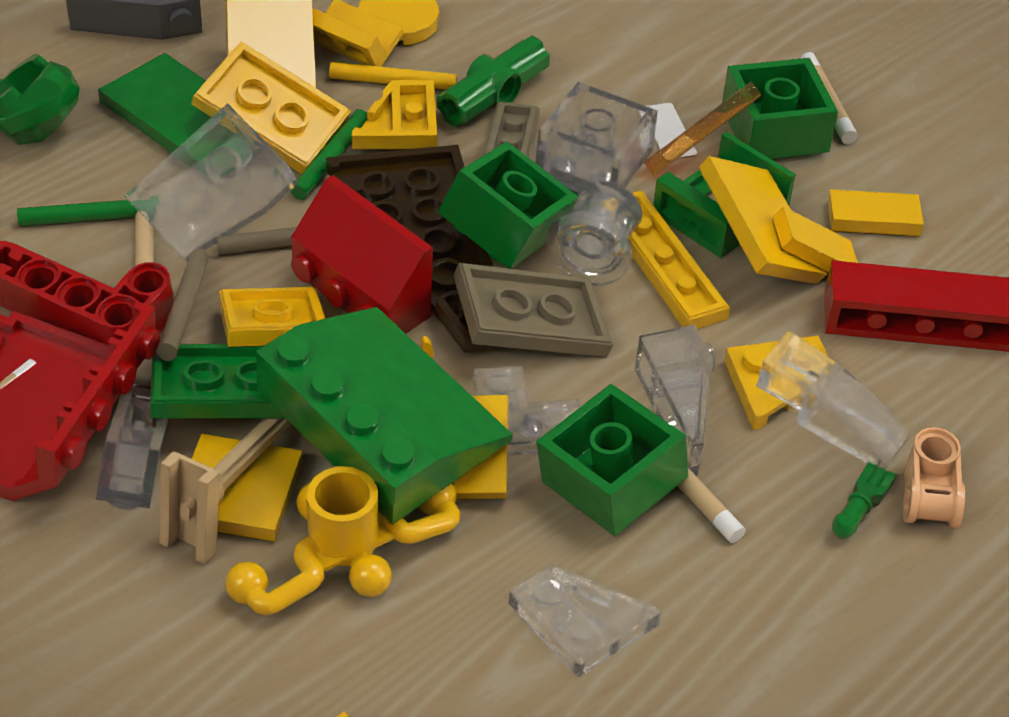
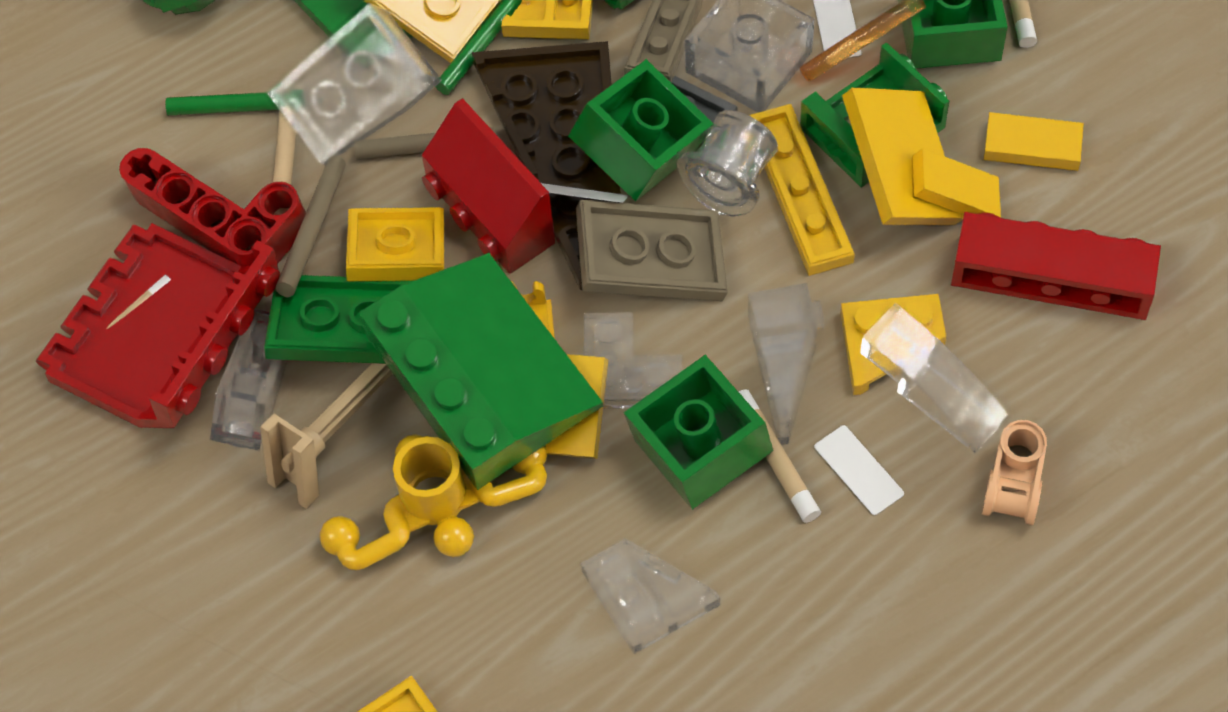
camera: 15 degrees right, 15 degrees up
yellow tile [192,433,303,542] -> none
green piece [832,461,897,539] -> none
none -> white sticker [541,183,628,203]
none -> white sticker [814,425,904,515]

